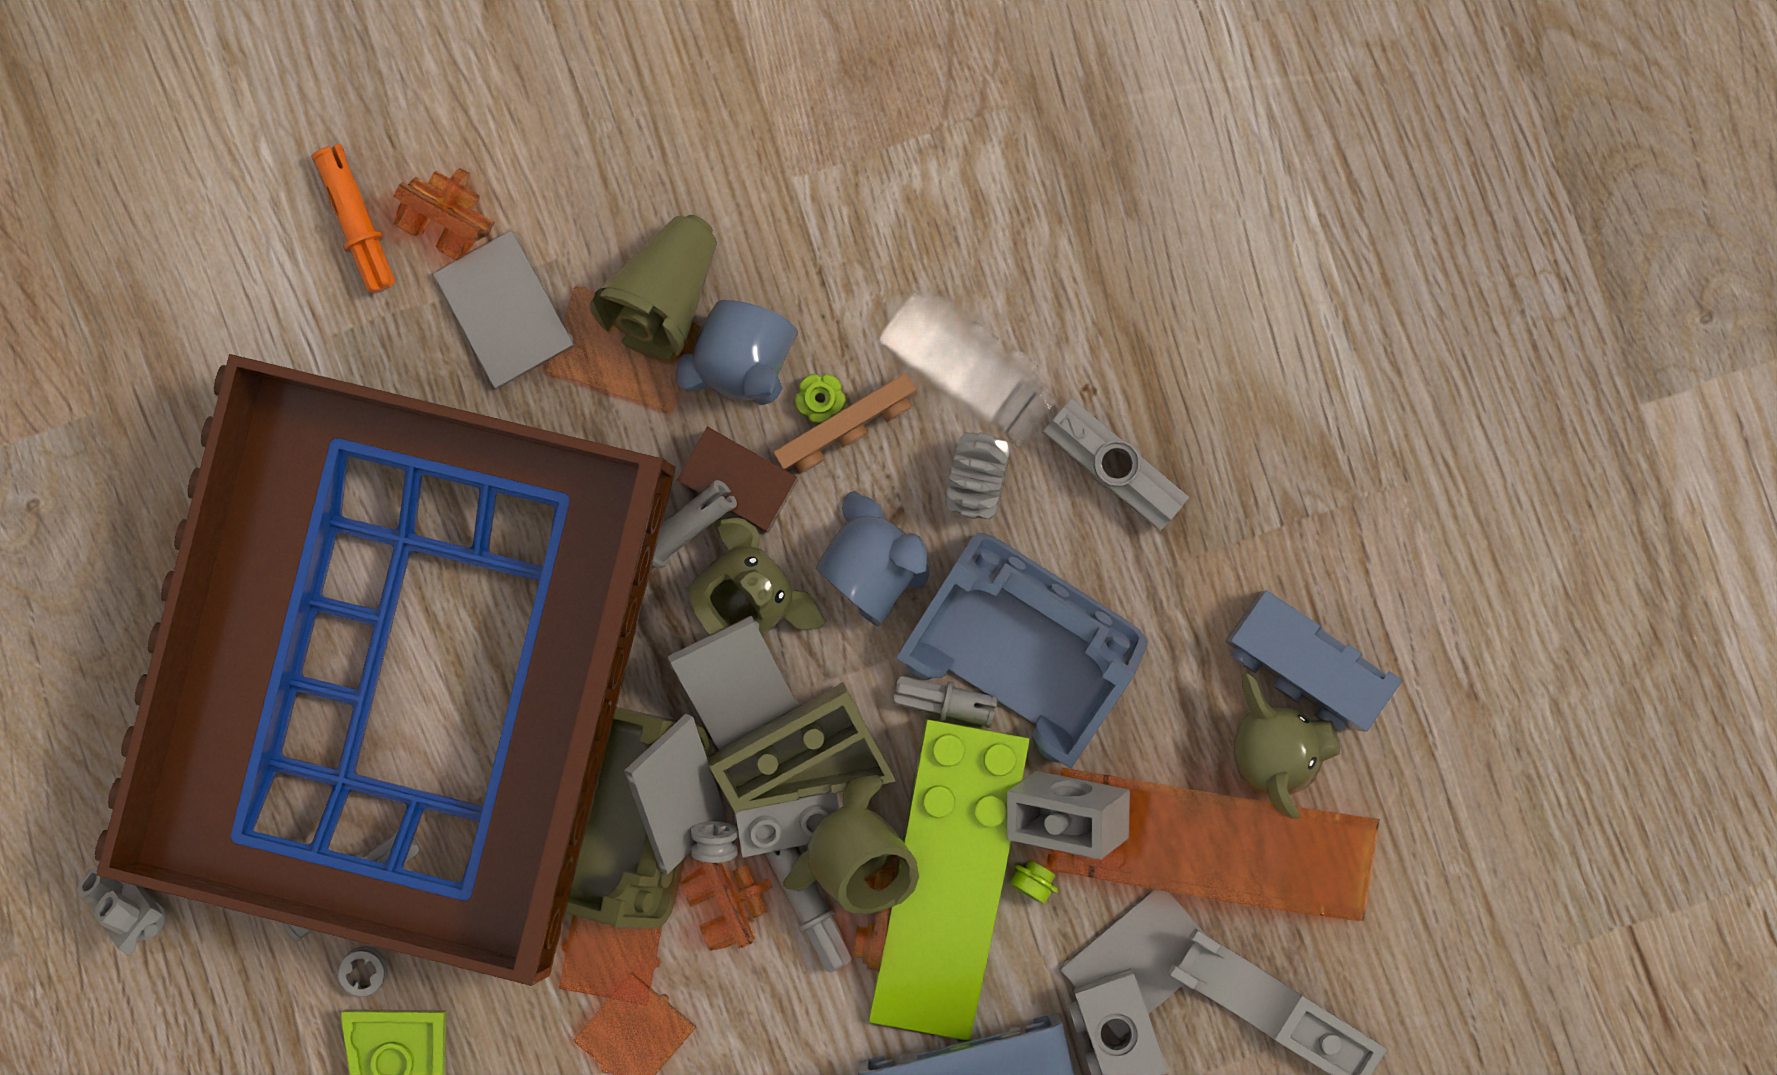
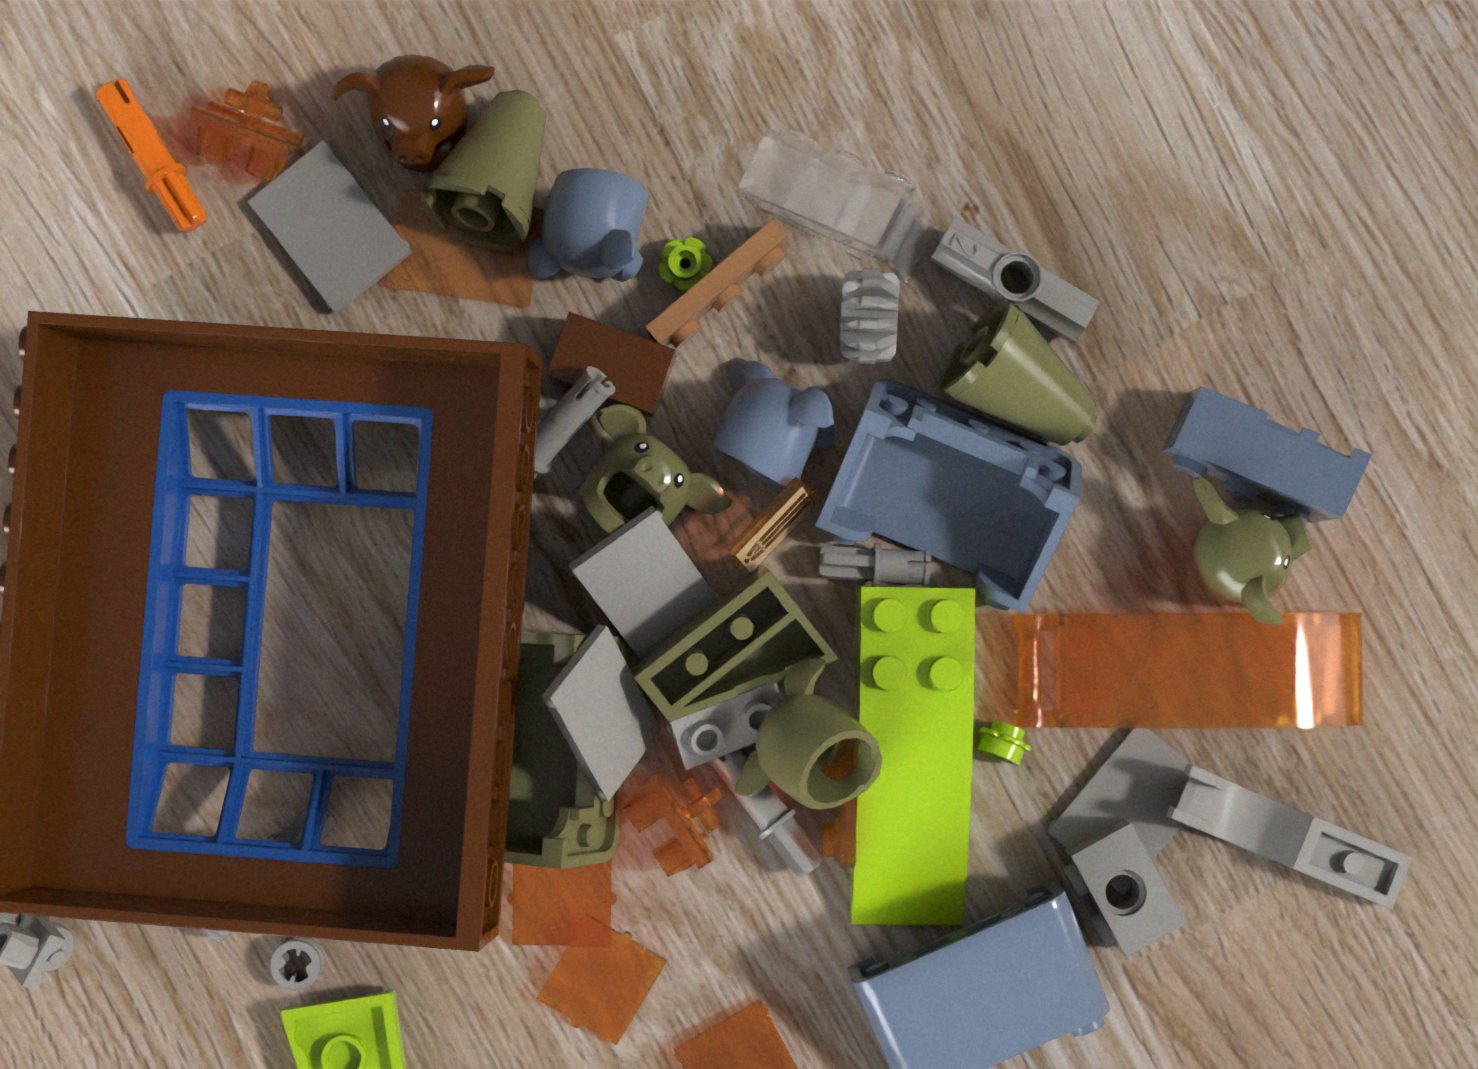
camera: 15 degrees left, 0 degrees up
light grey bush [691,821,738,863] -> none
light grey brick [1007,771,1130,860] -> none
none -> reddish brown piece [331,54,495,173]
none -> clear orange piece [726,477,817,573]
none -> olive cone [938,299,1097,446]

